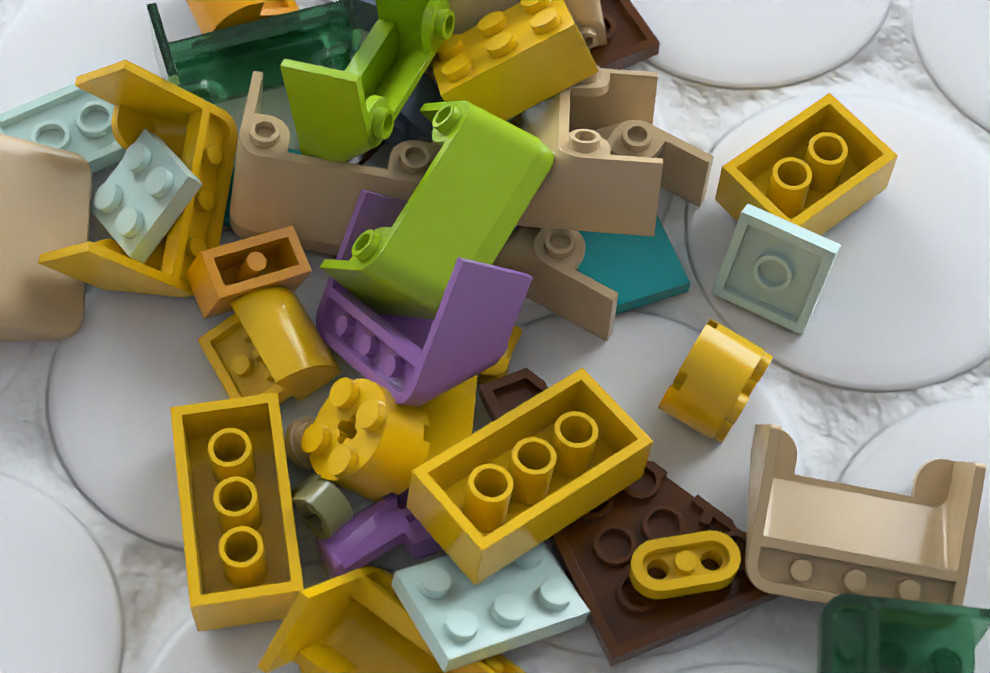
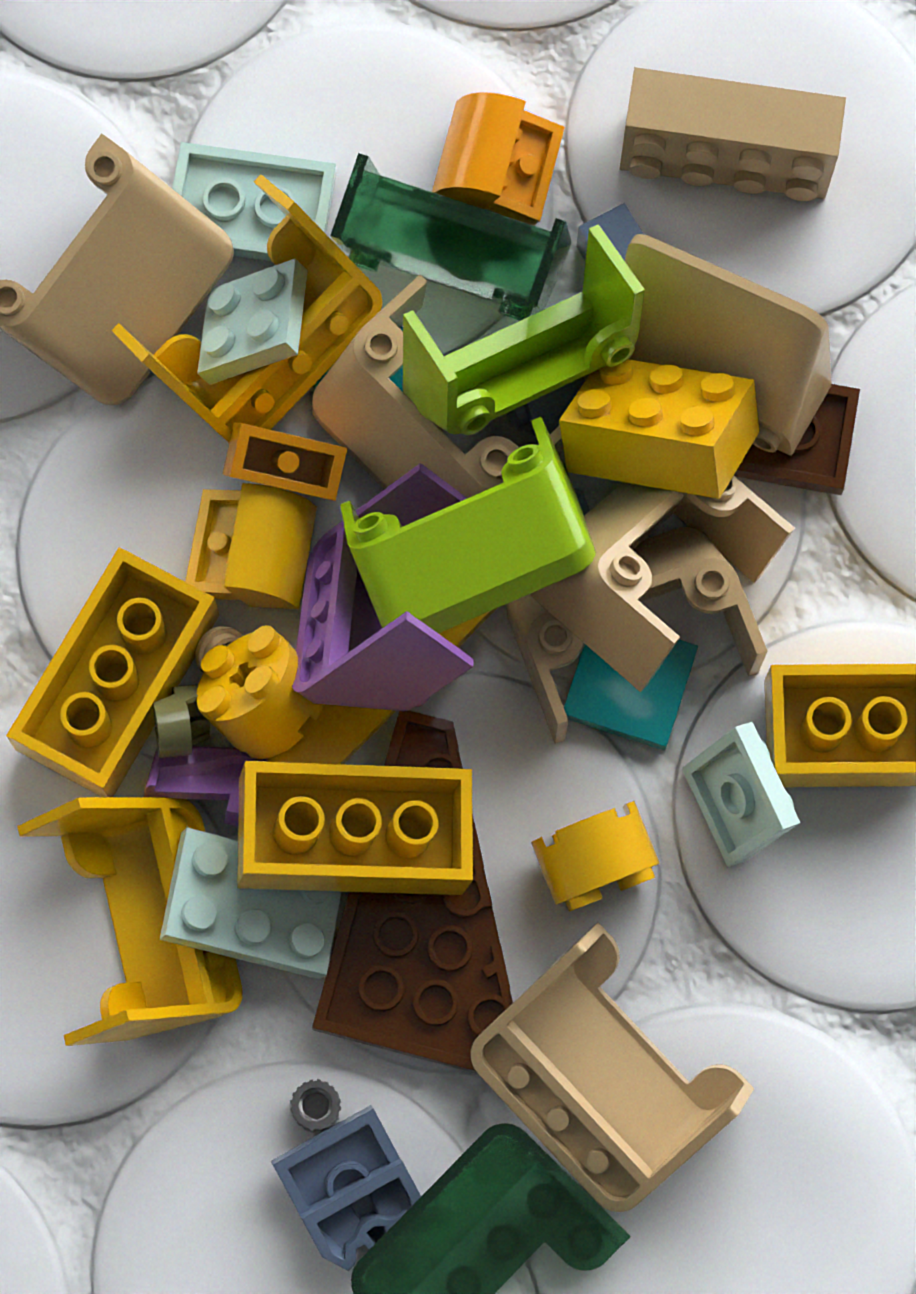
camera: 40 degrees right, 15 degrees up
yellow hand [478,326,523,385] -> none
yellow plate [629,531,741,599] -> none

